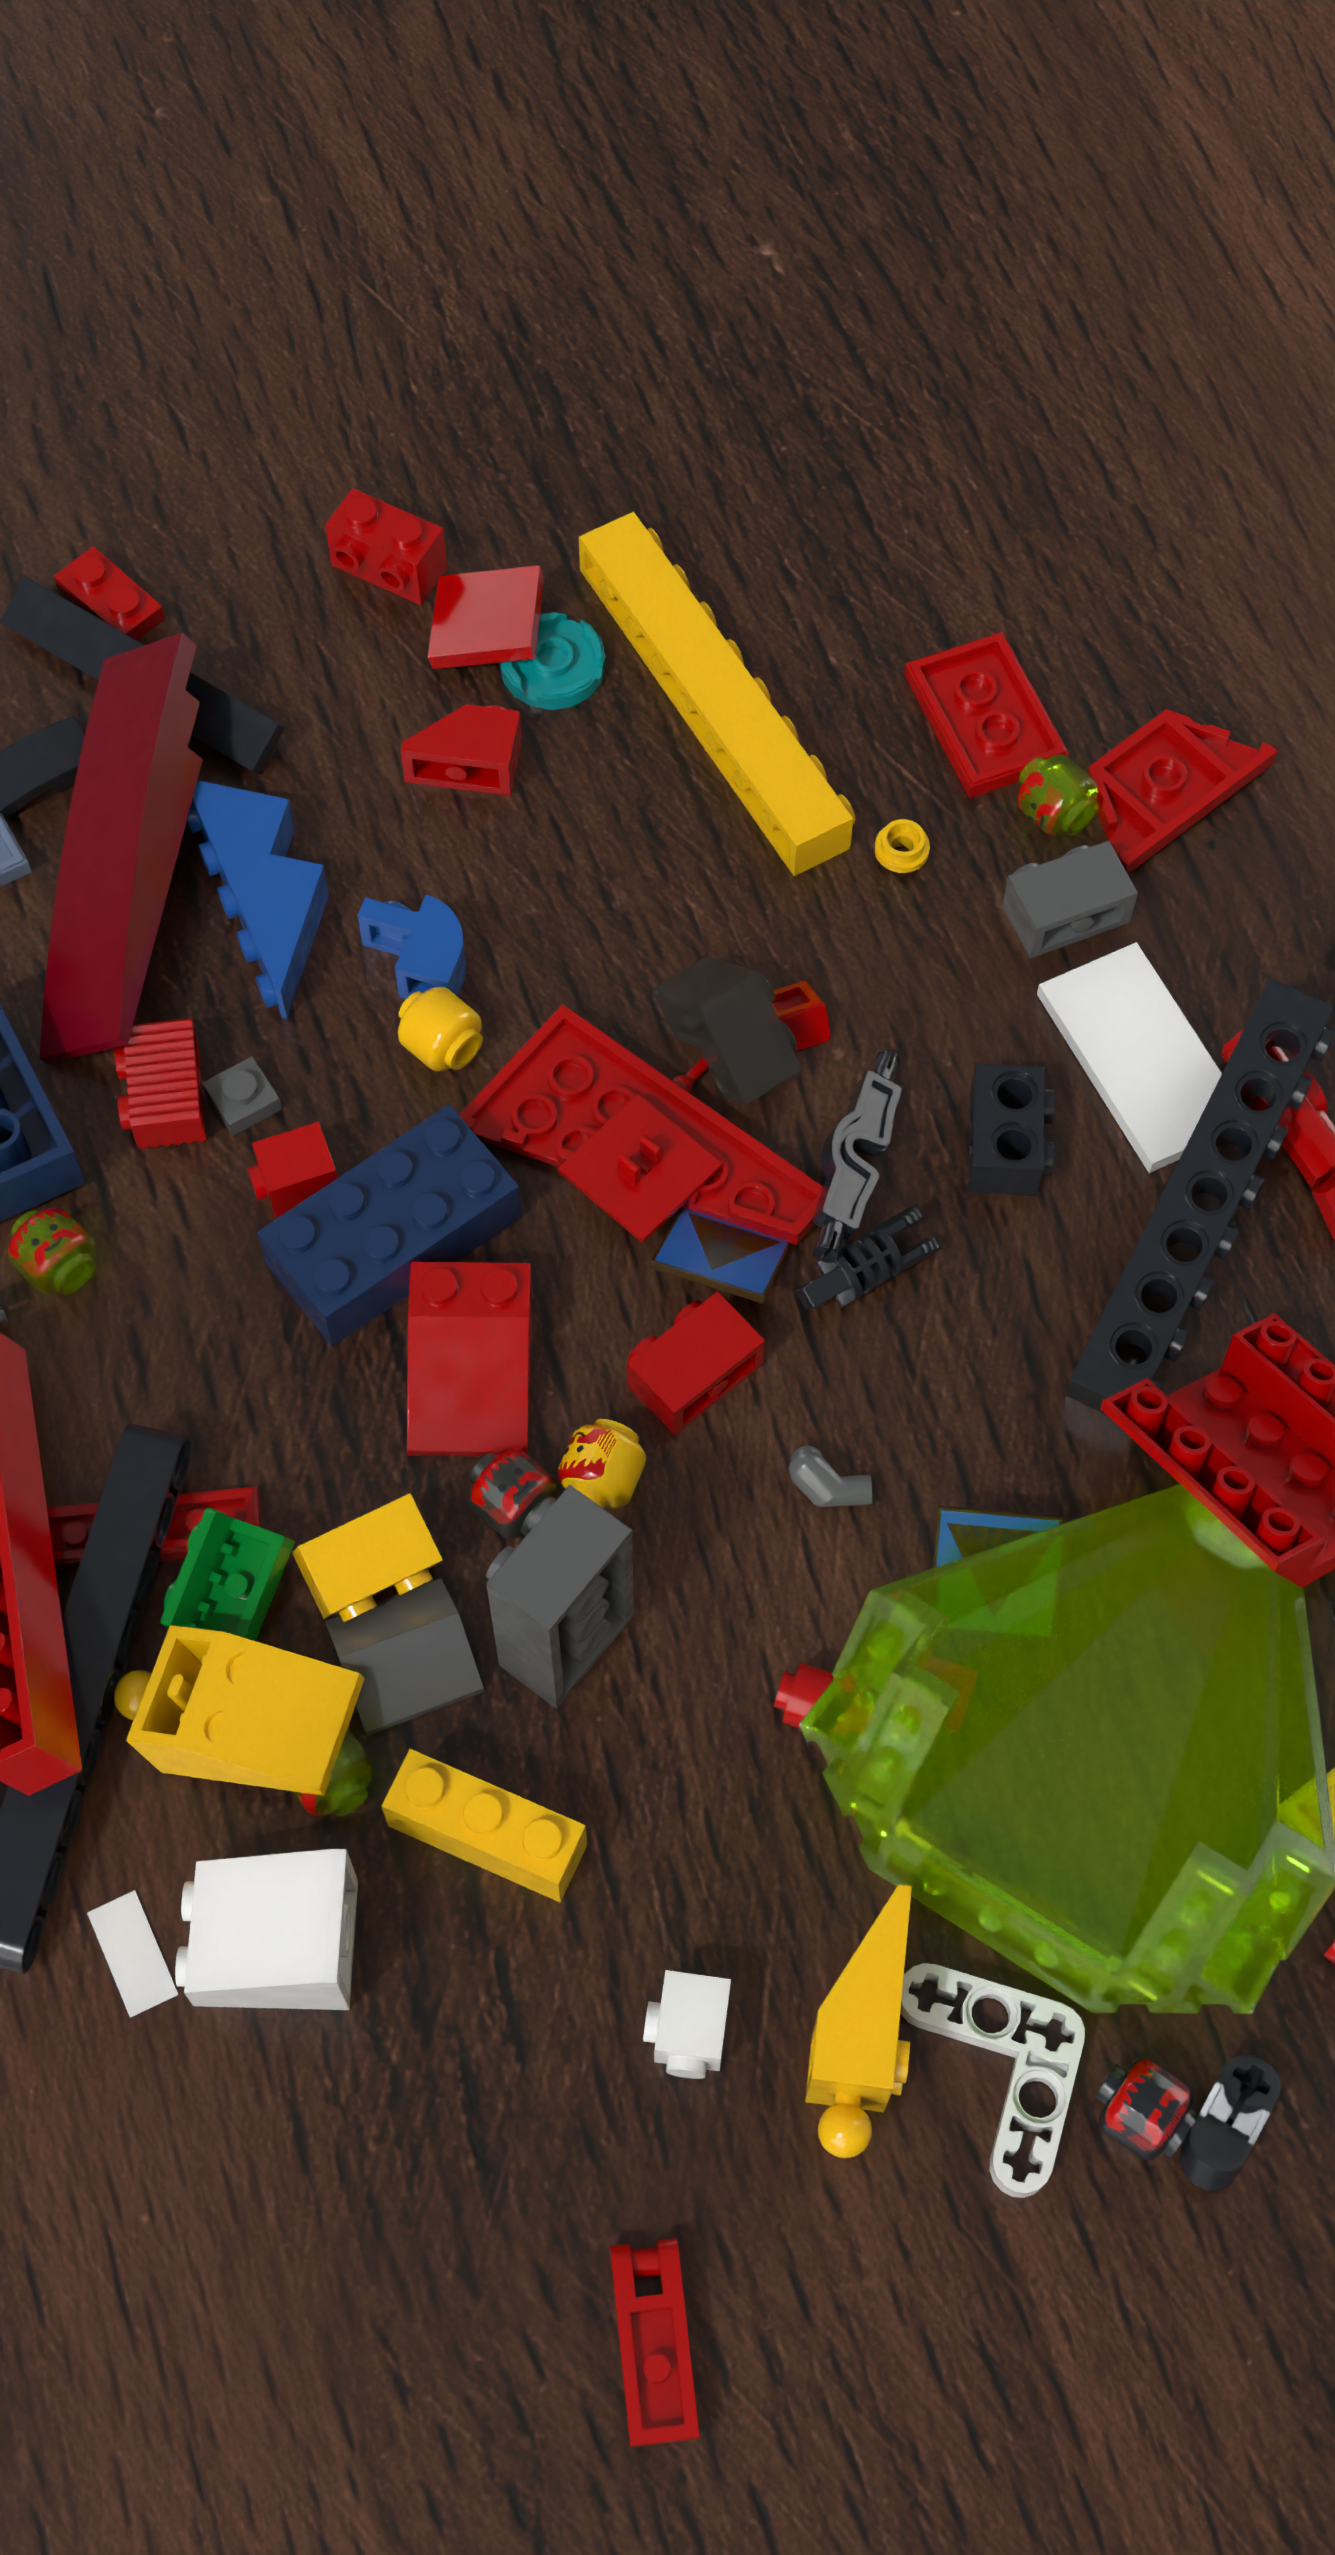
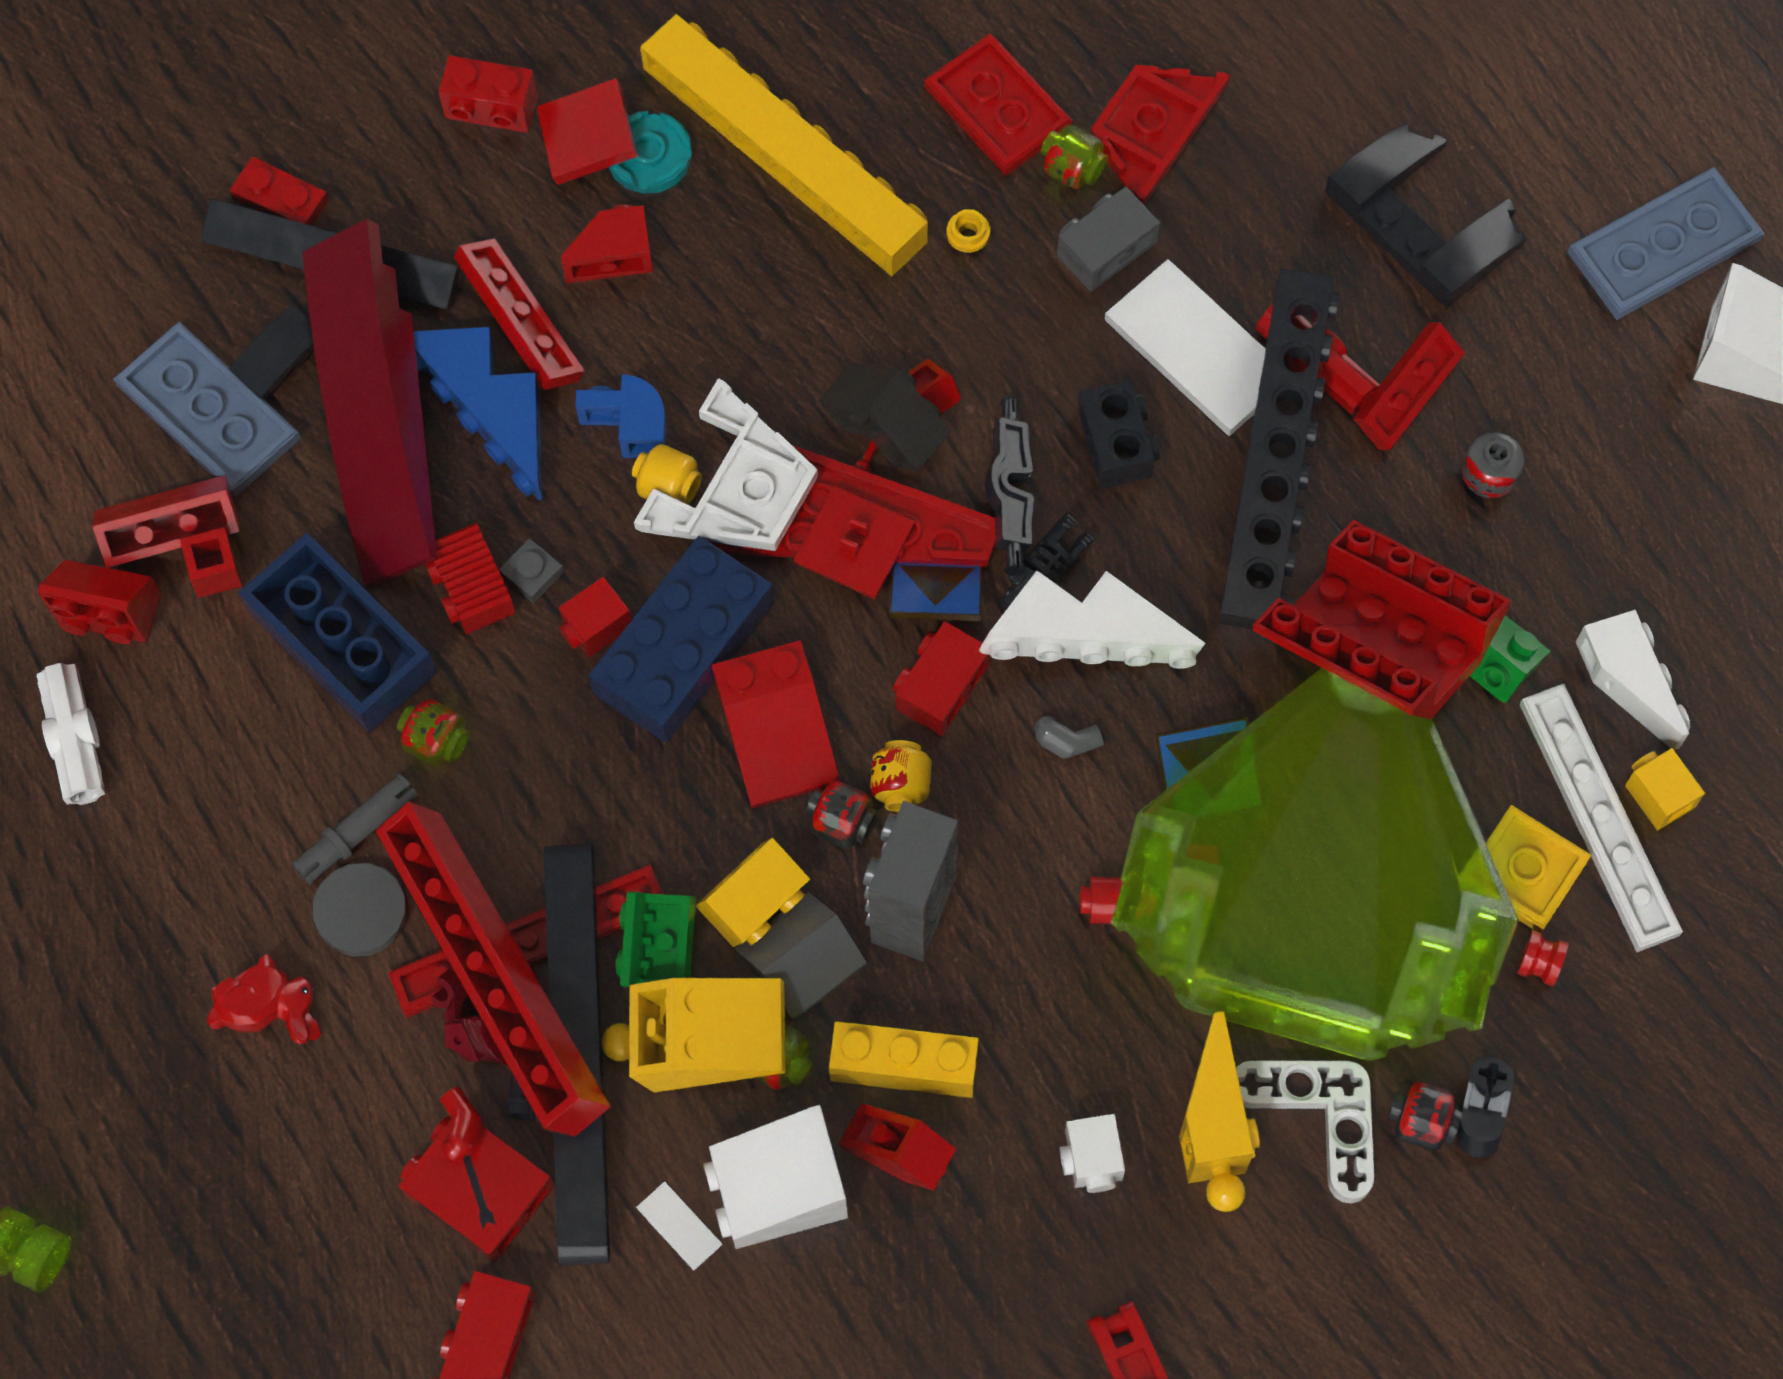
camera: 15 degrees left, 5 degrees up
none -> red plate [454,238,585,390]
none -> white wing [634,379,818,551]
none -> red slope [838,1103,956,1191]
none -> white slope [978,571,1205,669]

